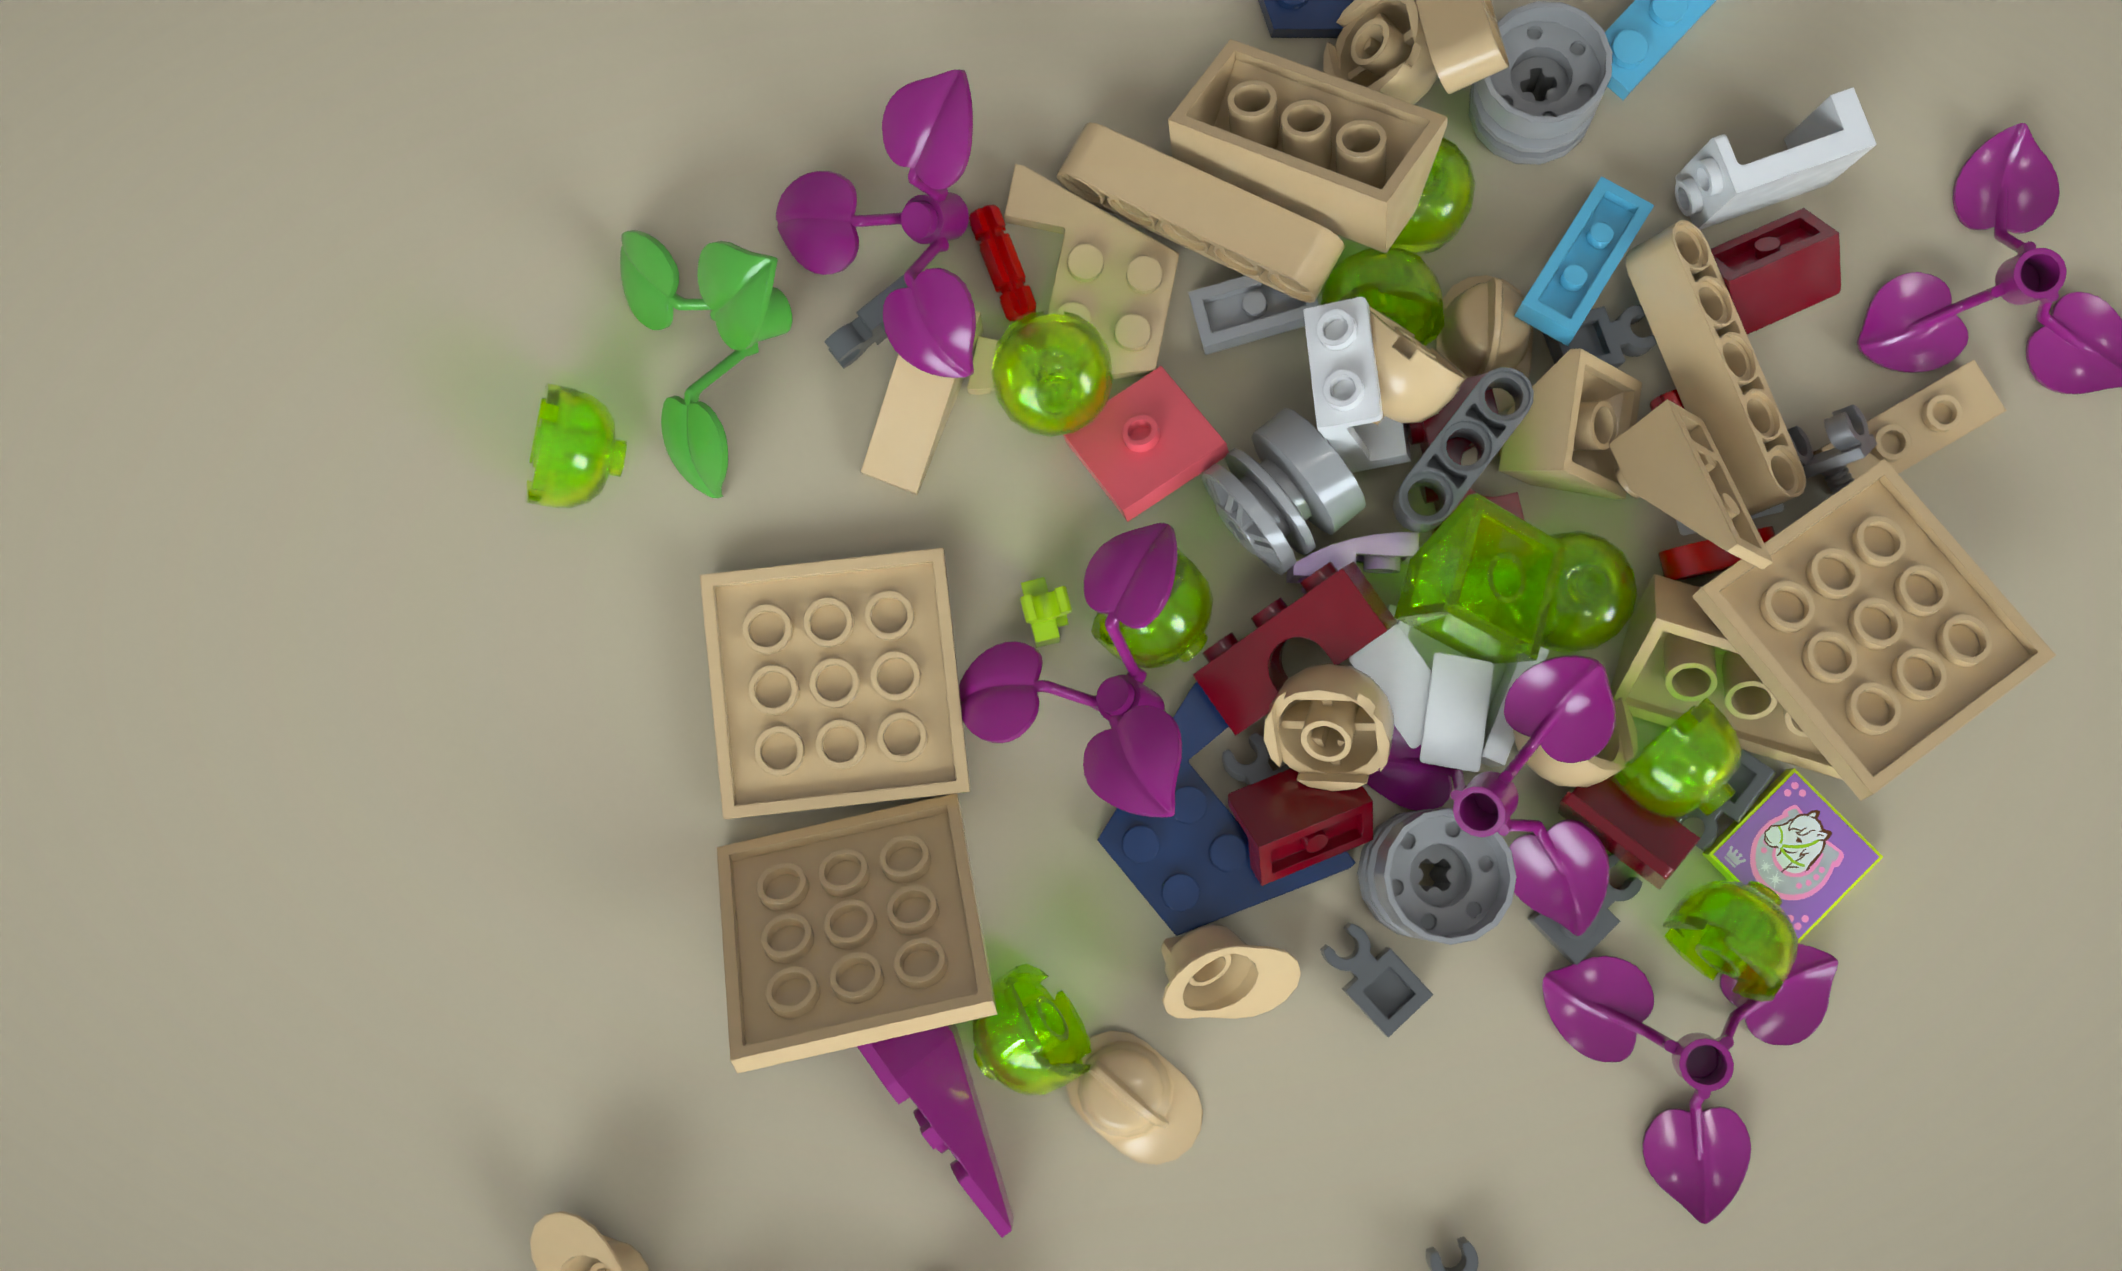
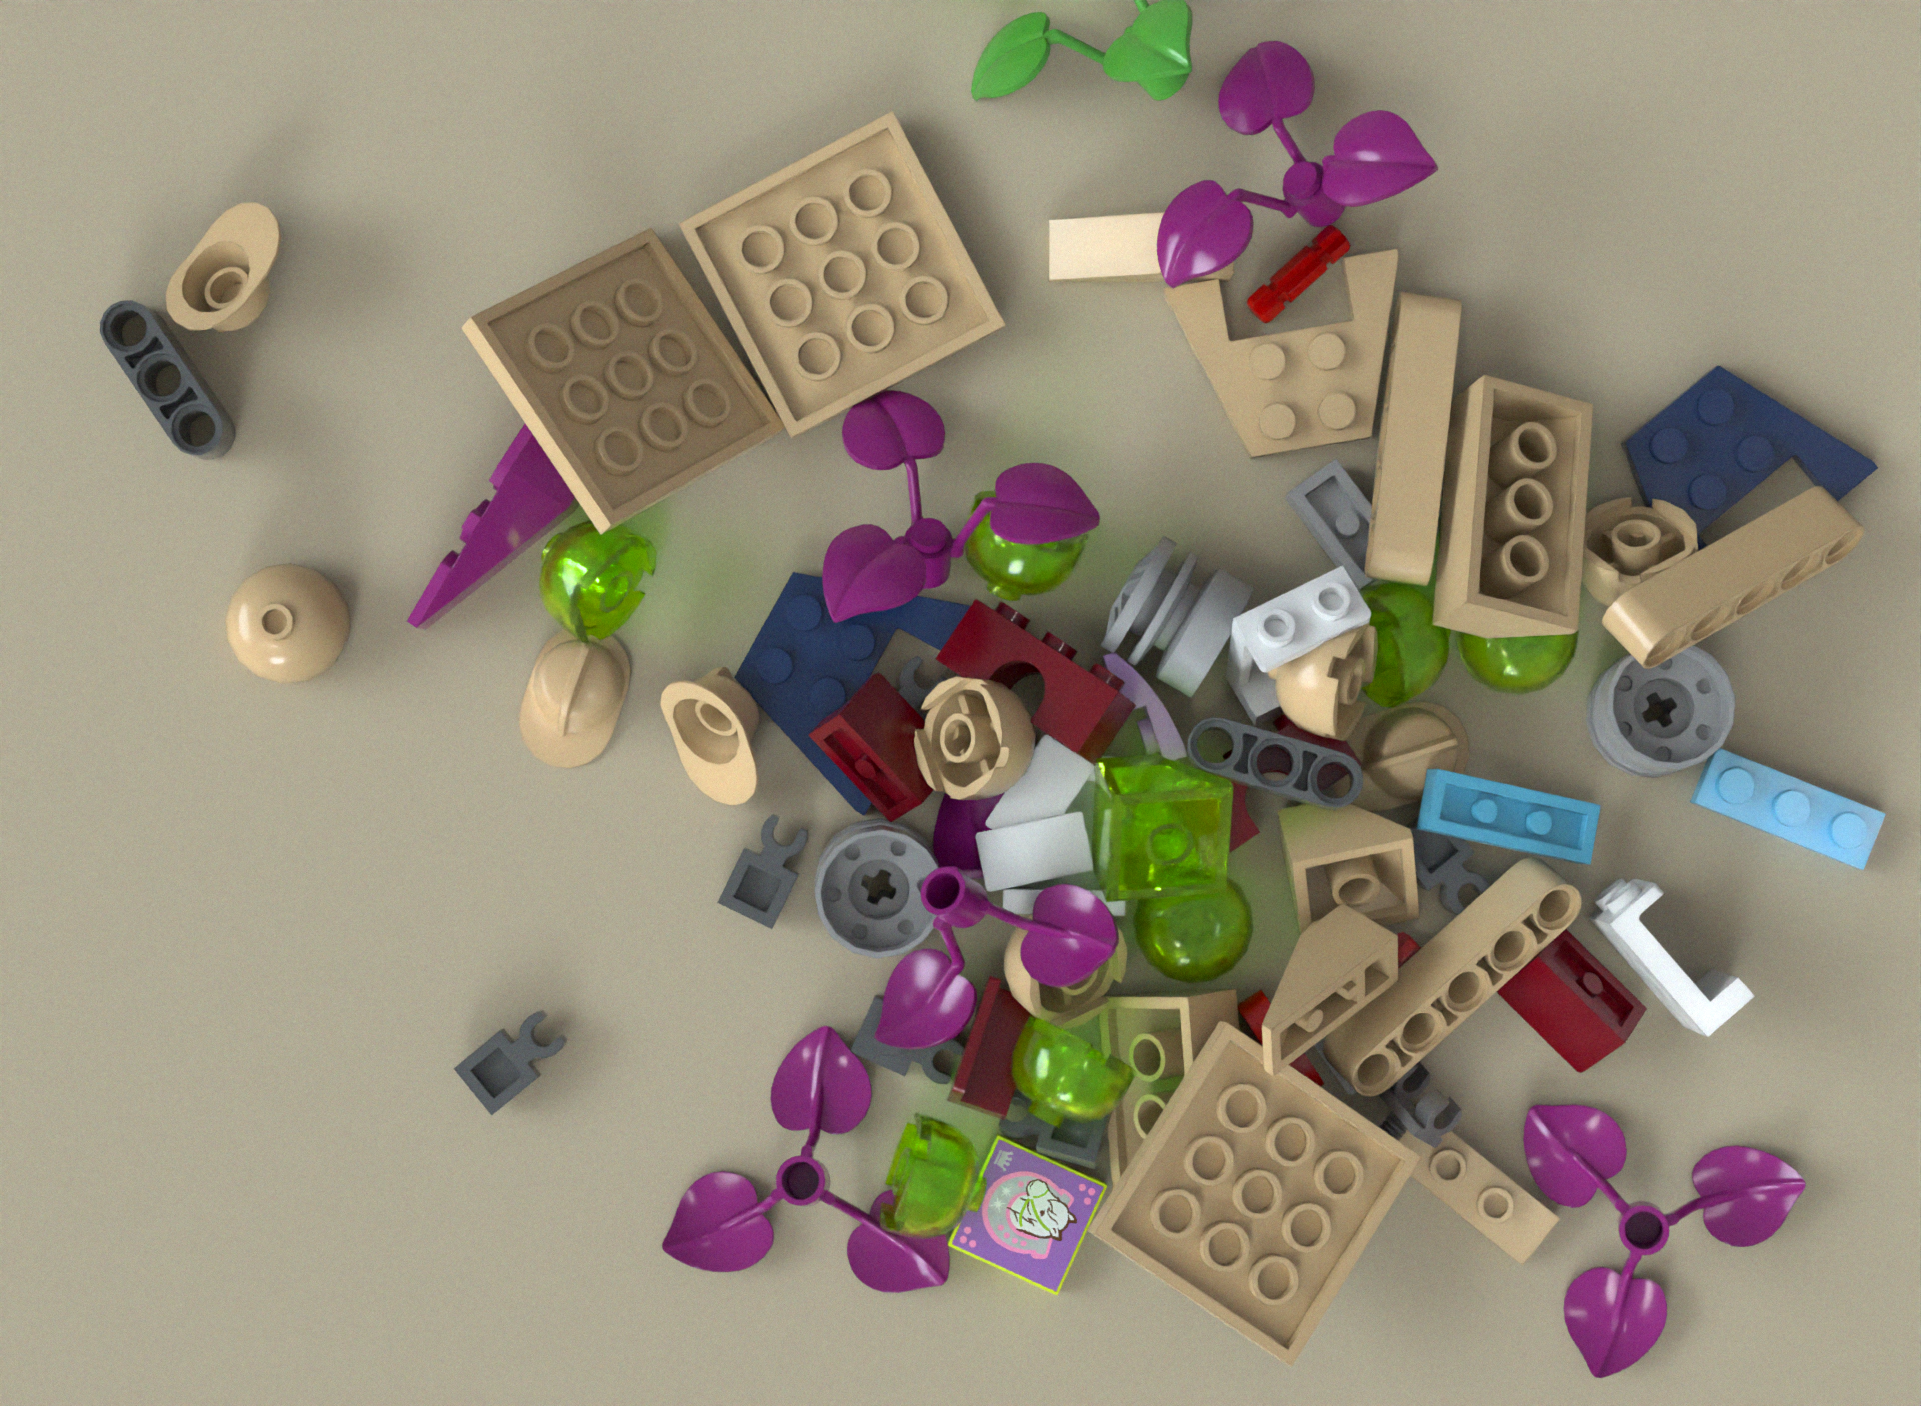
camera: 75 degrees right, 5 degrees up
dark grey plate [824,275,907,369] -> none
clear neon green cylinder [991,311,1113,437] -> none
lime plate [1020,577,1072,648] -> none
coral plate [1061,366,1229,522] -> none

